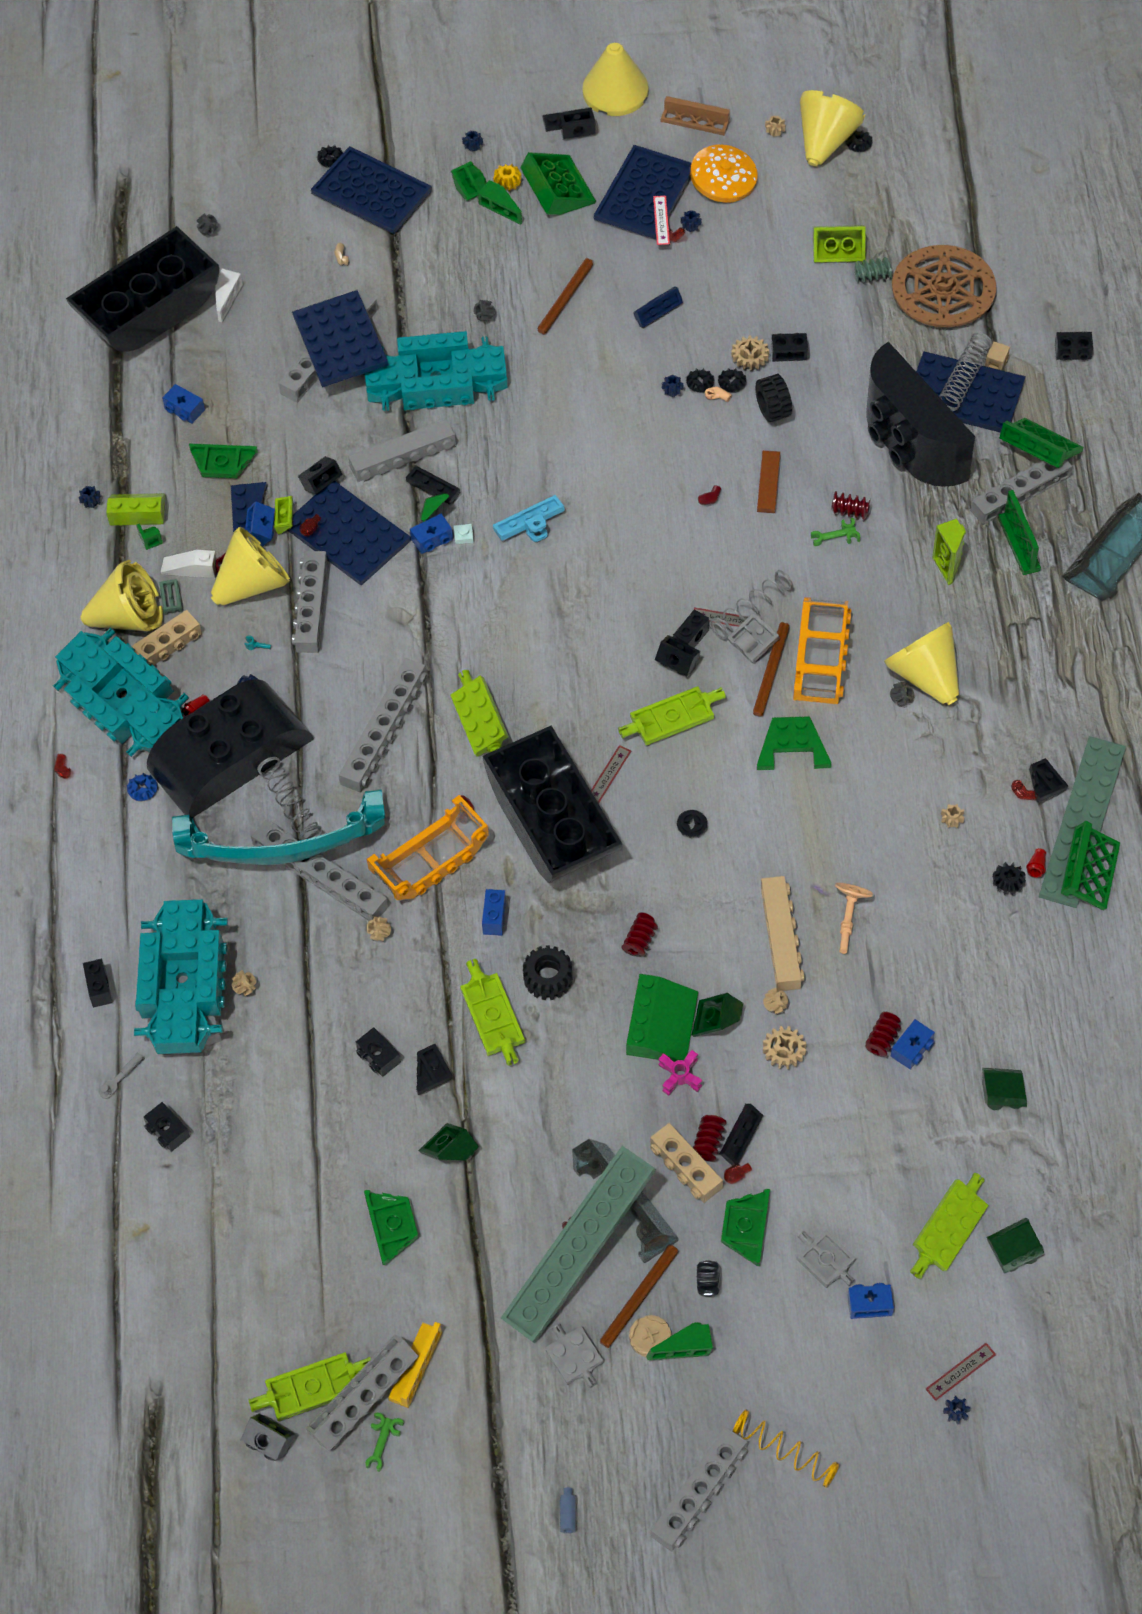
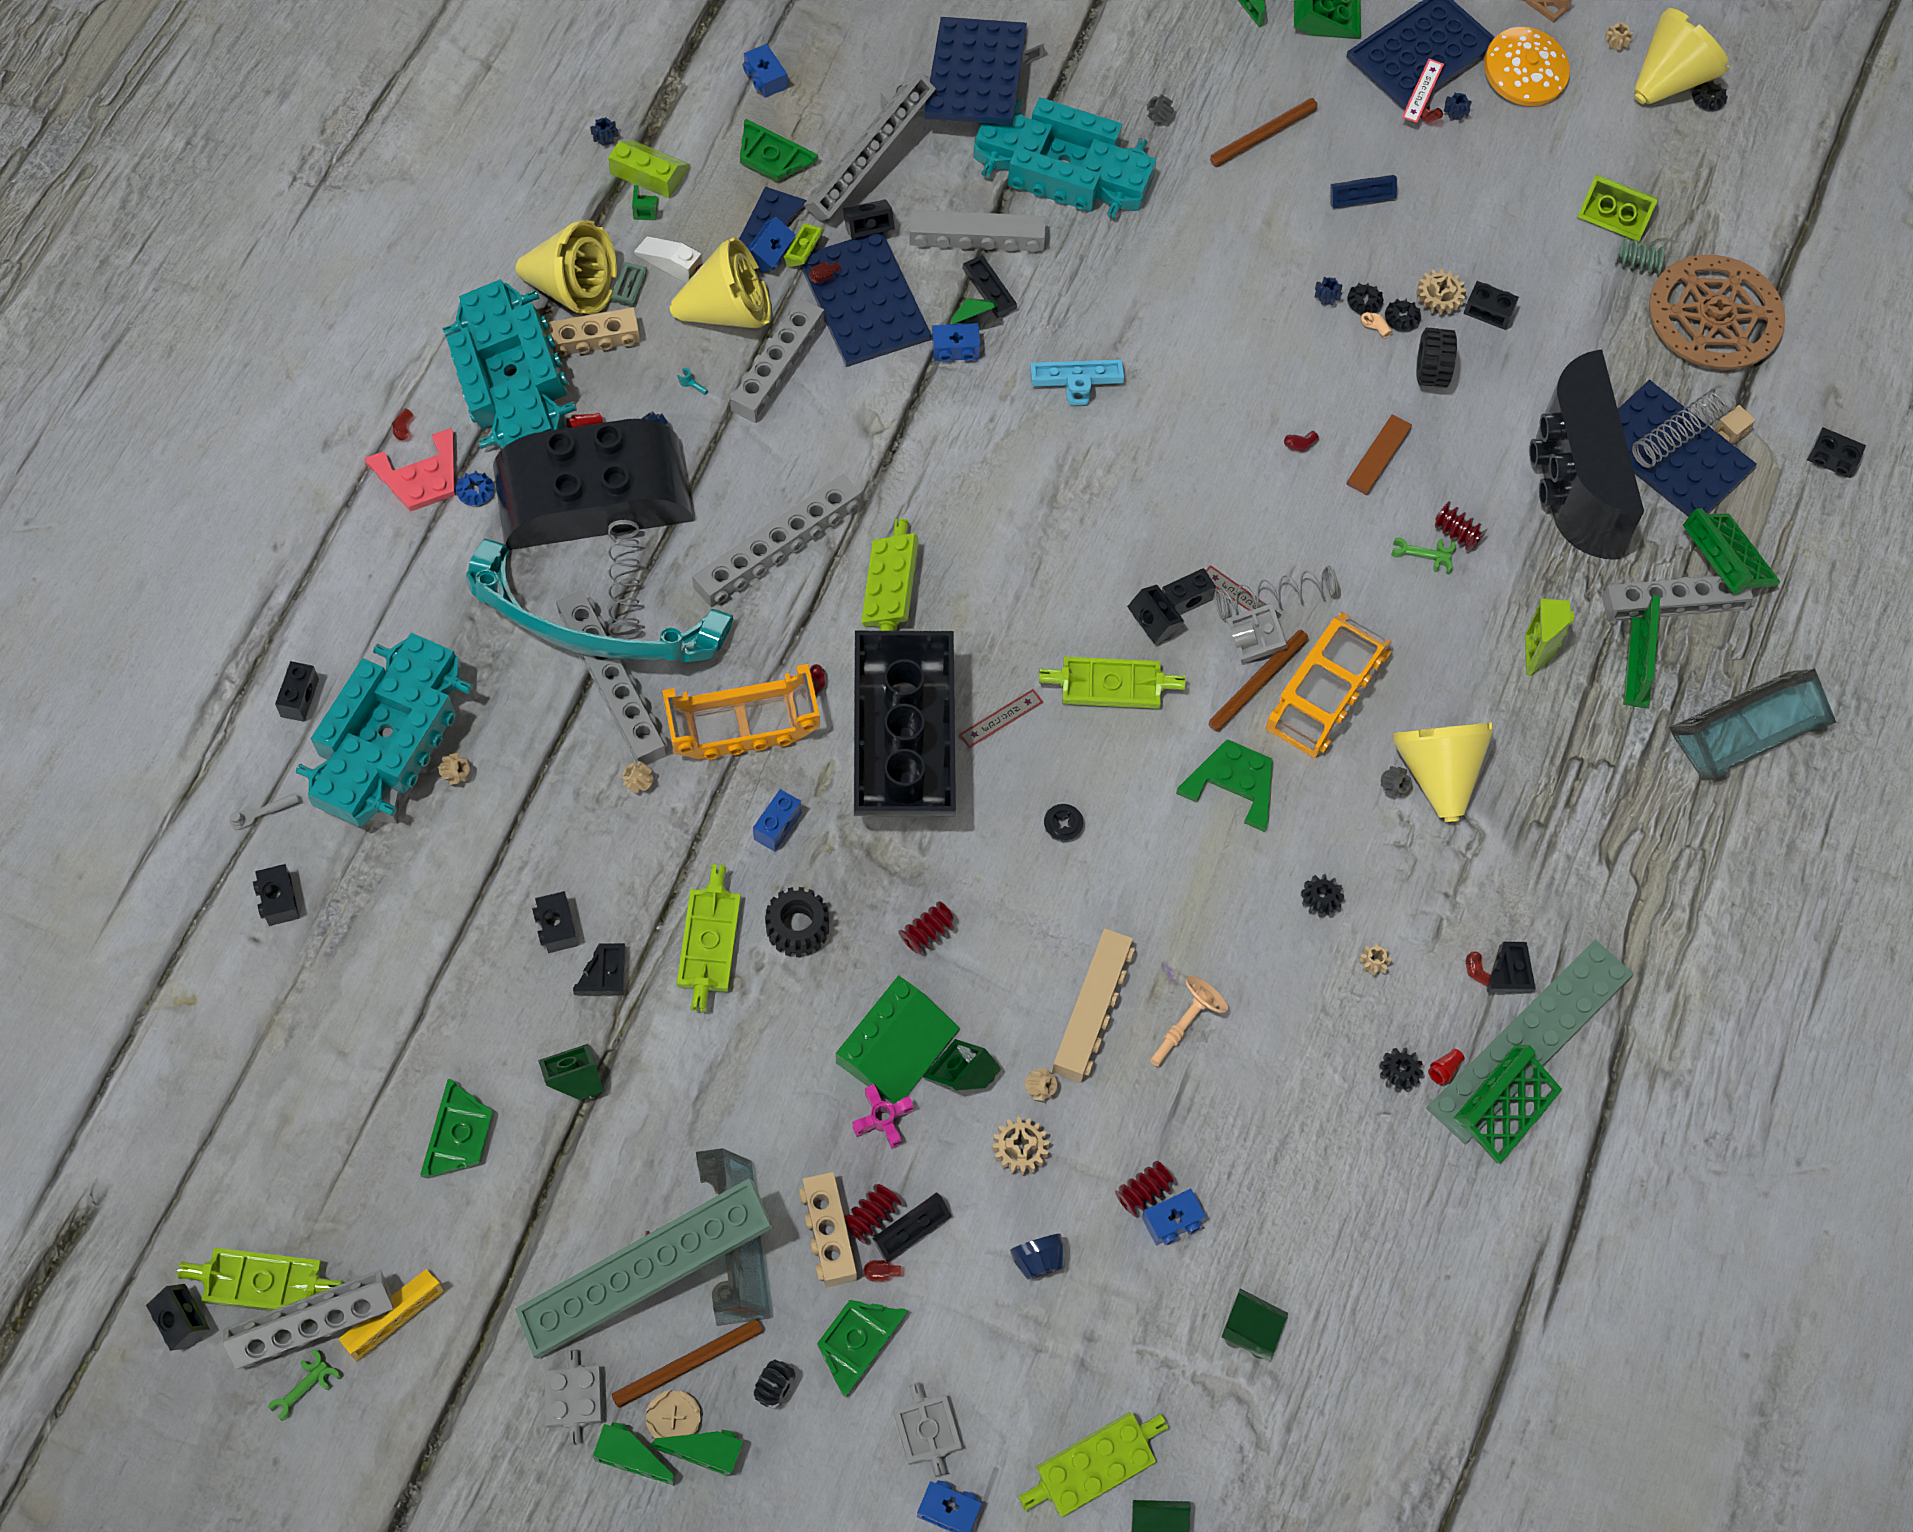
camera: 20 degrees right, 5 degrees up
light aqua plate [453,524,474,545] -> none
none -> coral wing [364,428,455,512]
none -> green slope [593,1422,675,1486]
none -> light grey brick [803,73,936,221]
none -> dark blue piece [1010,1233,1065,1280]
none -> black gear [1301,873,1344,918]

